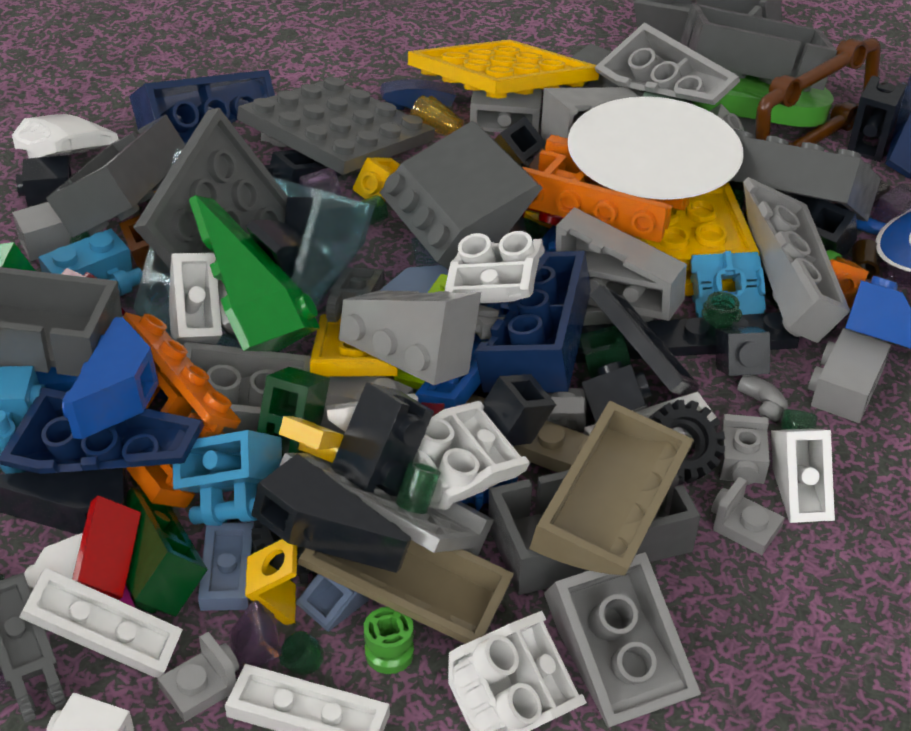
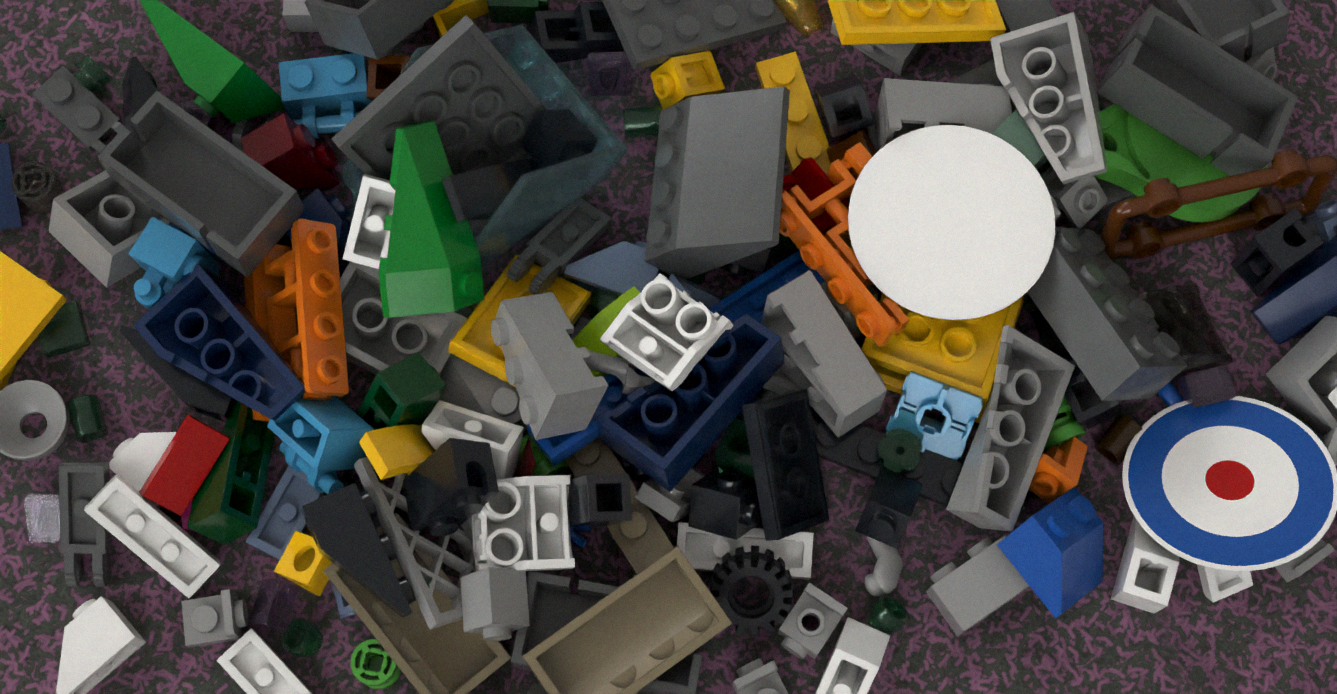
camera: 30 degrees right, 30 degrees up
blue slope [62,317,159,439] -> none
clear green hinge [395,461,441,514] -> none
none -> light grey brick [460,567,530,641]

